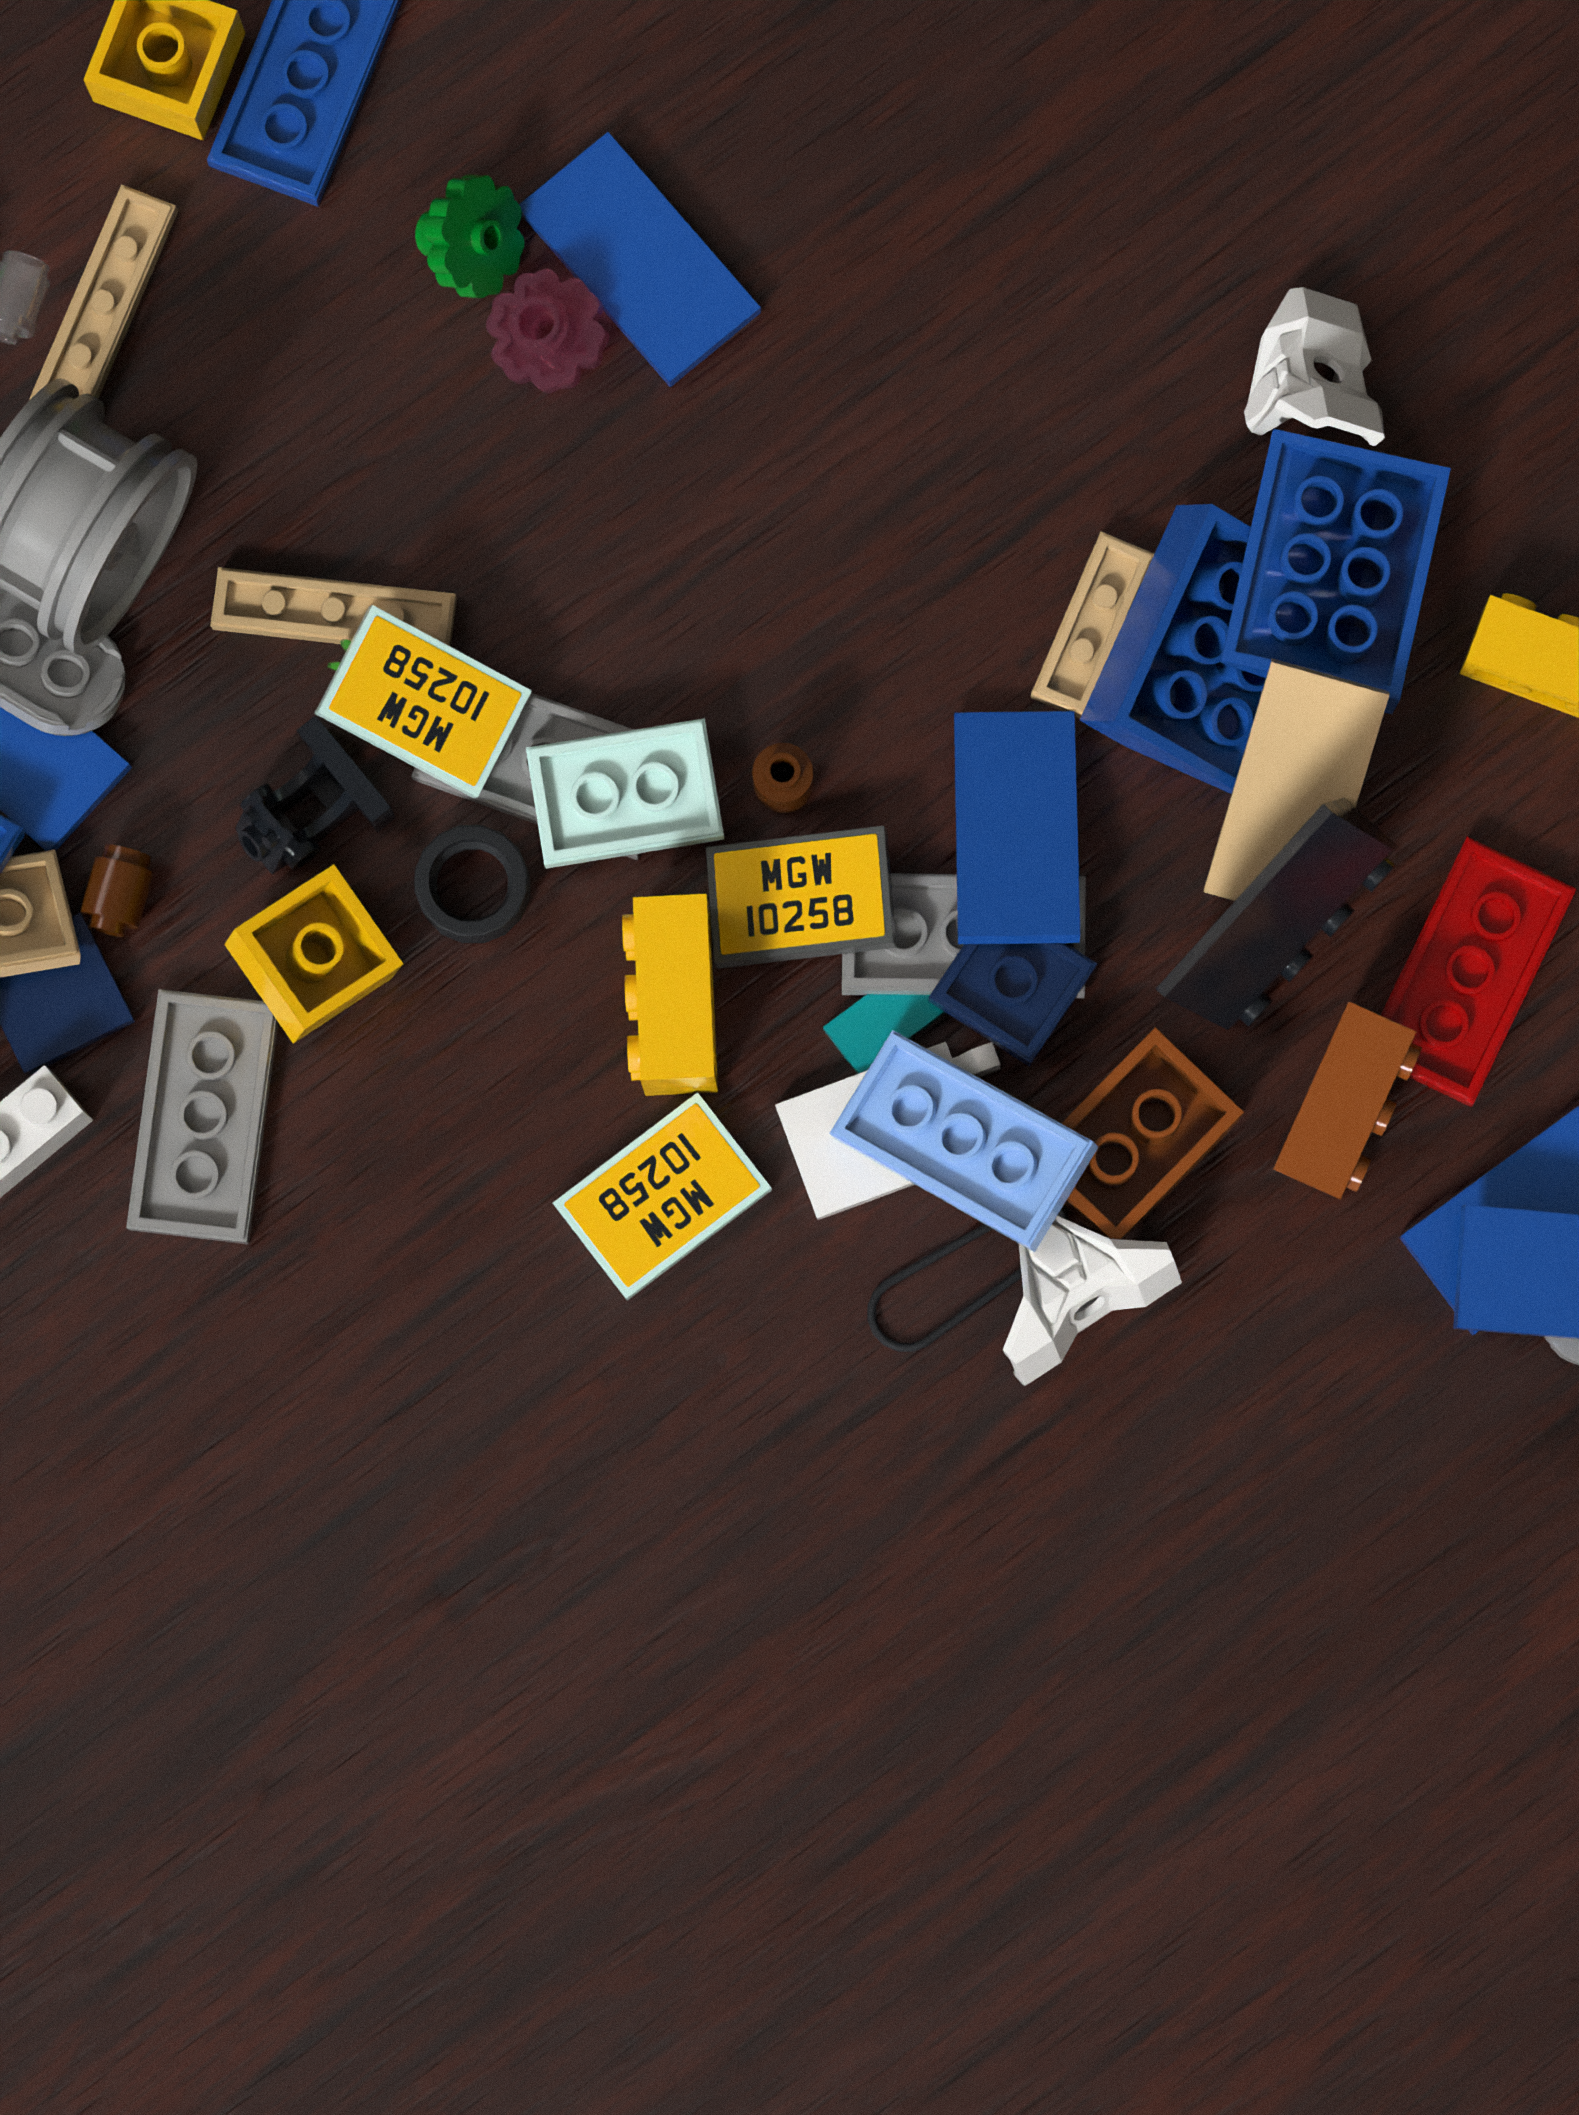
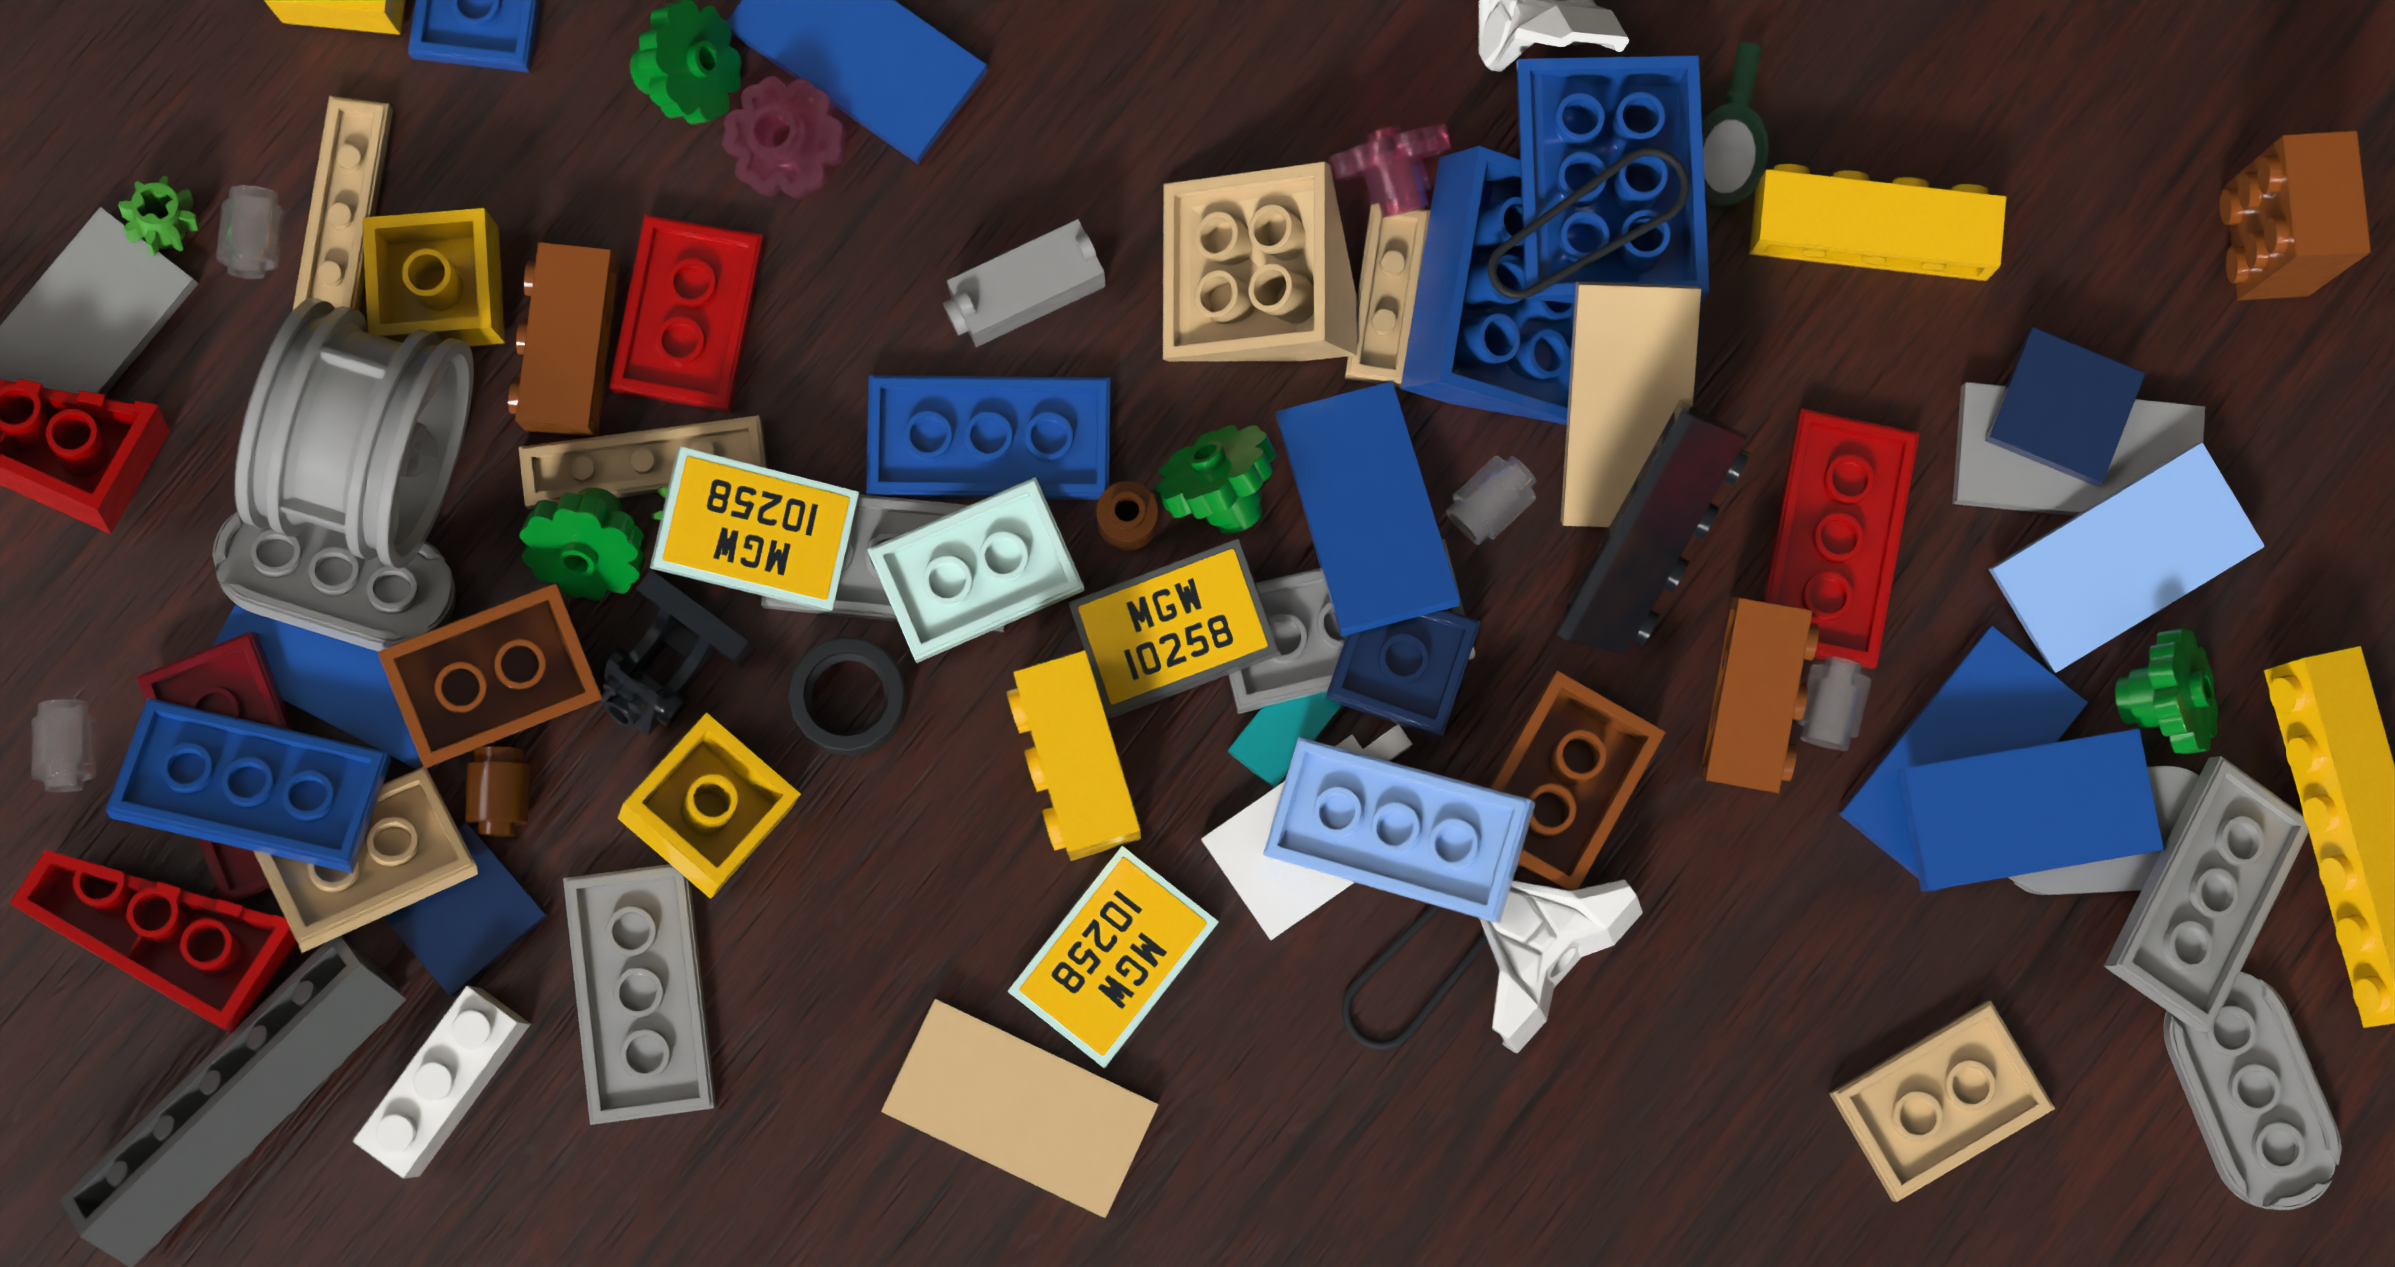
camera: 25 degrees left, 0 degrees up
none -> yellow brick [362,208,505,346]
none -> dark orange brick [377,583,602,769]
none -> dark orange brick [508,242,620,438]
none -> green plant [519,488,646,600]
none -> red tile [609,215,765,413]
none -> blue tile [866,375,1110,500]
none -> tan tile [881,999,1159,1218]
none -> light grey brick [943,219,1105,347]
none -> green plant [1155,425,1276,534]
none -> tan slope [1163,162,1357,361]
none -> clear pink plant [1327,124,1452,219]
none -> clear brick [1446,456,1536,545]
none -> black piece [1488,147,1689,299]
none -> piece [1702,42,1769,208]
none -> clear brick [1798,657,1872,751]
none -> tan tile [1829,1001,2055,1202]

